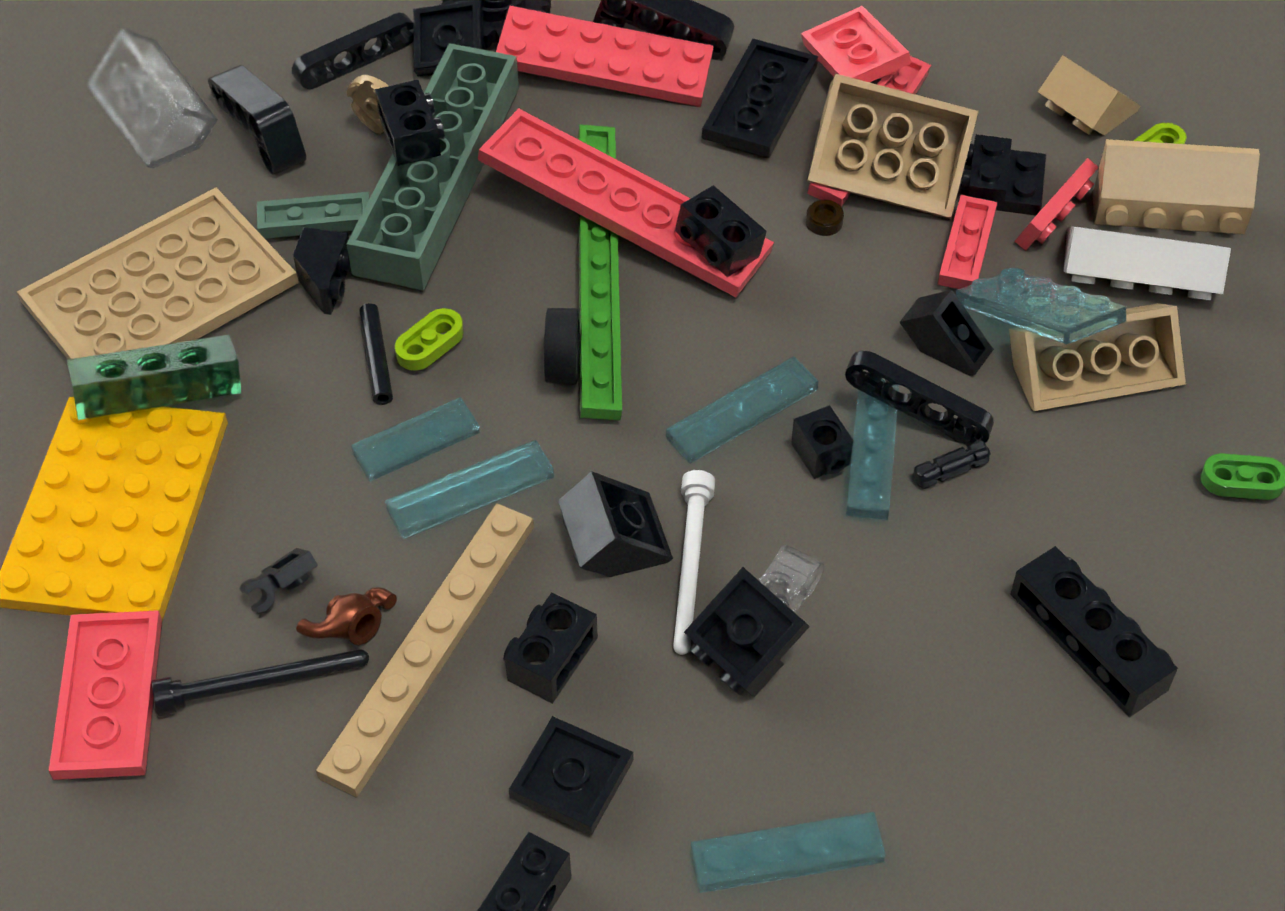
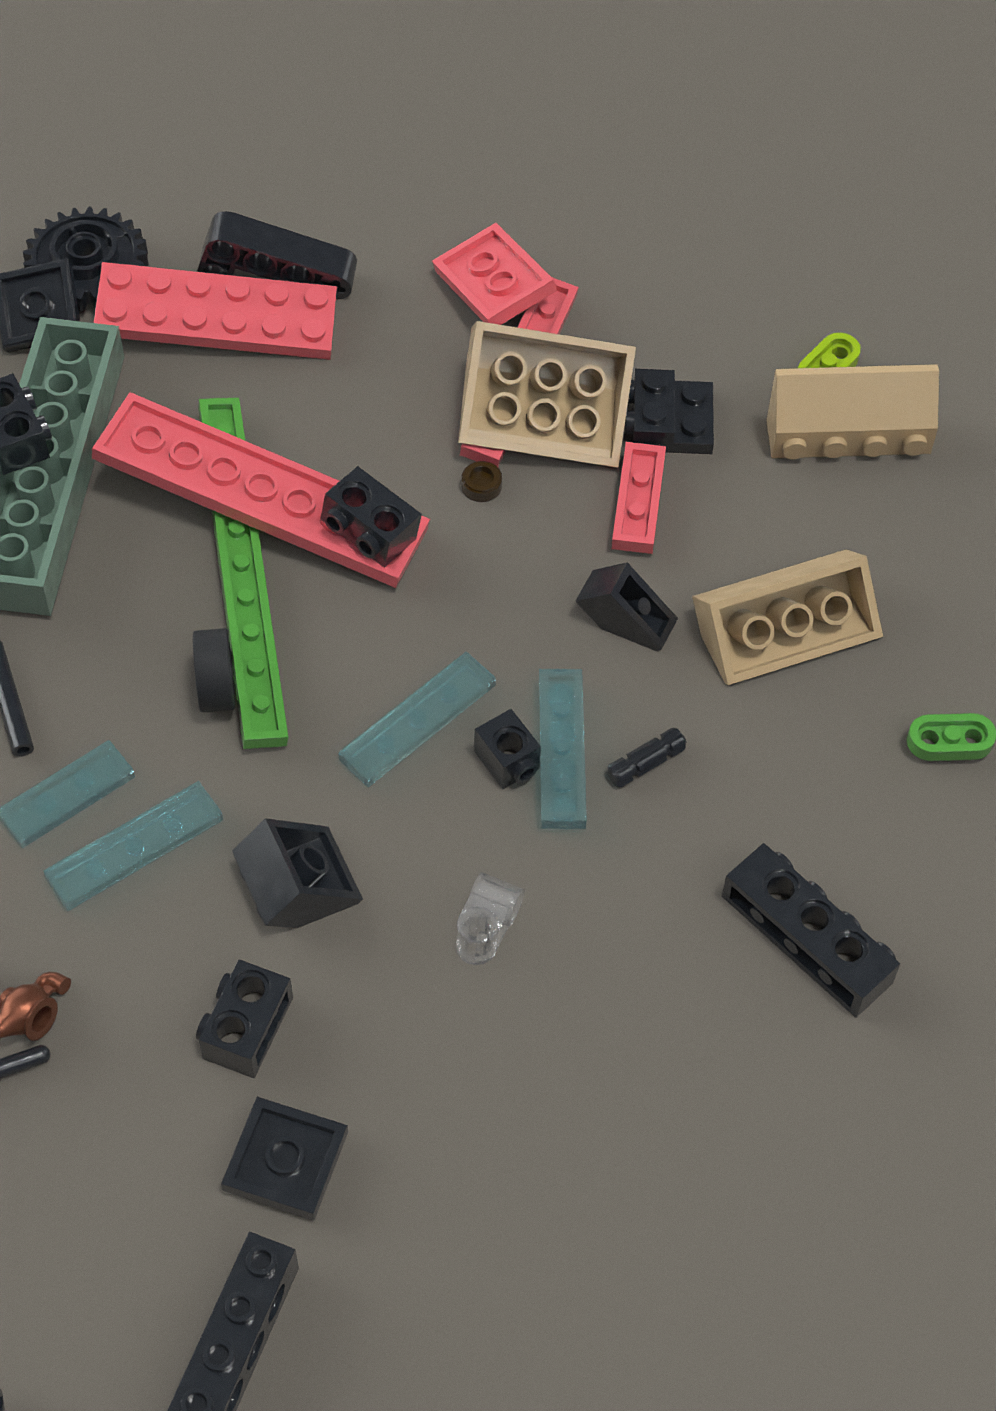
camera: 10 degrees left, 5 degrees up
tan plate [316,503,534,797] -> none
lime plate [395,308,464,371] -> none
white piece [673,470,715,655] -> none
black plate [684,567,810,697] -> none
clear light blue plate [691,812,886,893] -> none
black plate [702,38,818,158] -> none
black beam [845,351,994,445] -> none
clear light blue plate [956,268,1126,344] -> none
coral plate [1014,158,1099,251] -> none
tan slope [1038,55,1141,135] -> none
white slope [1063,226,1231,300] -> none

